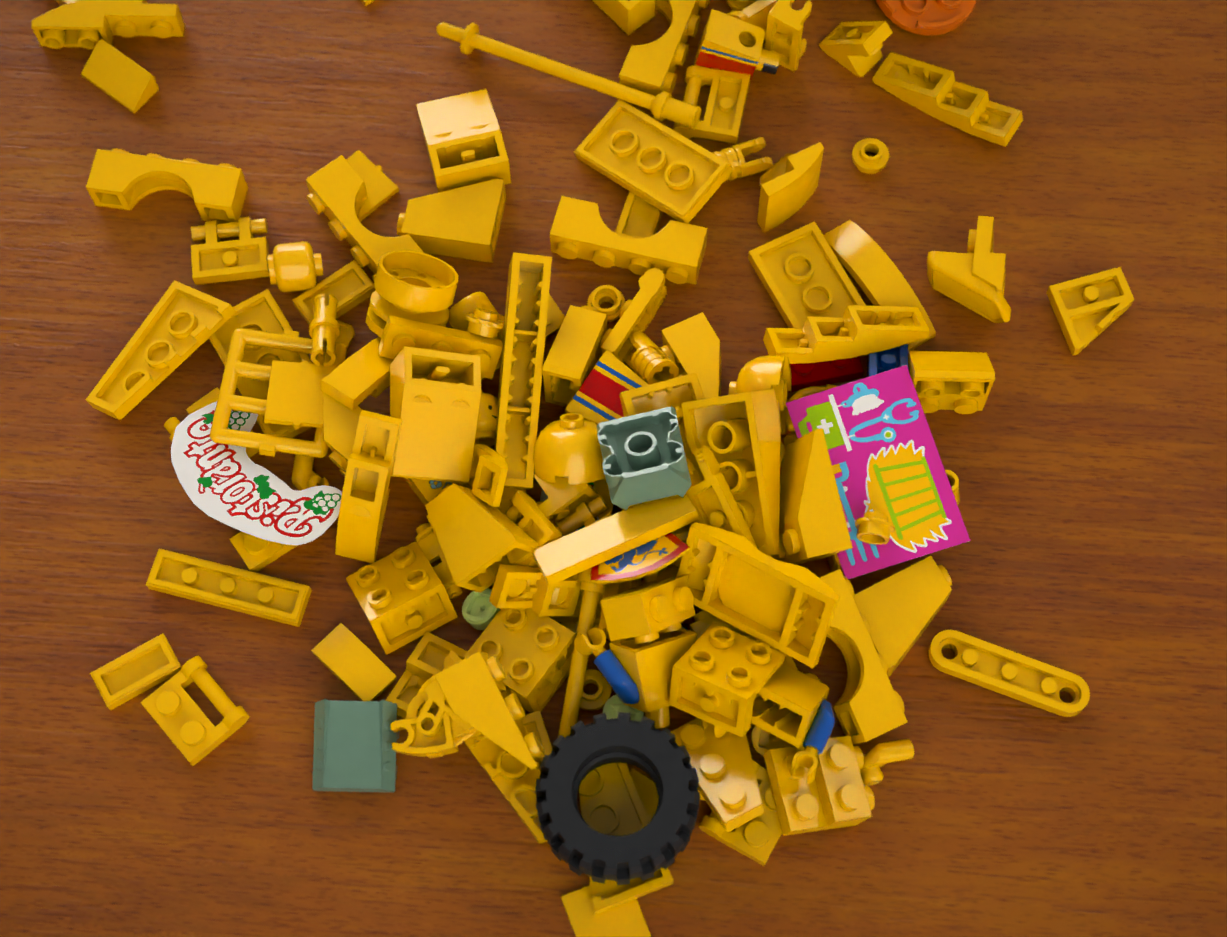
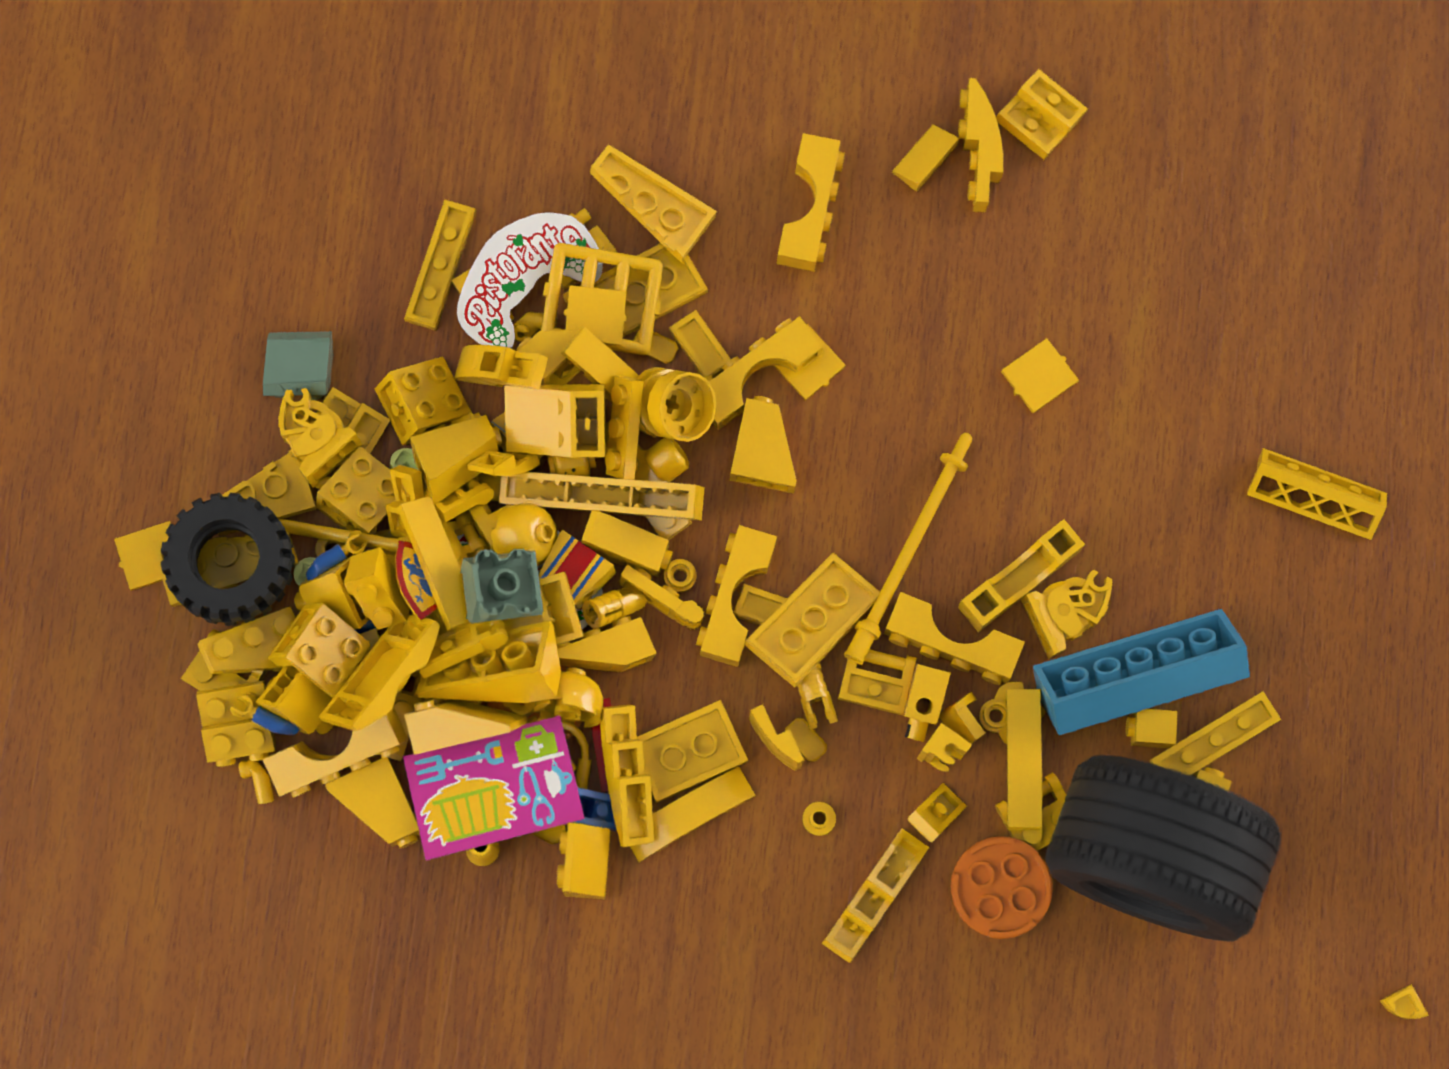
camera: 85 degrees right, 10 degrees up
yellow tile [90,633,182,710] -> none
yellow plate [140,656,249,766] -> none
yellow plate [191,216,270,285] -> none
yellow head [267,241,324,293] -> none
yellow pin [309,293,340,366] -> none
yellow slope [311,623,397,701] -> none
yellow slope [416,89,511,192] -> none
yellow slope [435,651,545,769] -> none
yellow plate [465,308,505,338] -> none
yellow plate [855,511,895,545] -> none
yellow piece [927,216,1011,323] -> none
yellow plate [928,630,1090,717] -> none
yellow wing [1046,267,1134,356] -> none

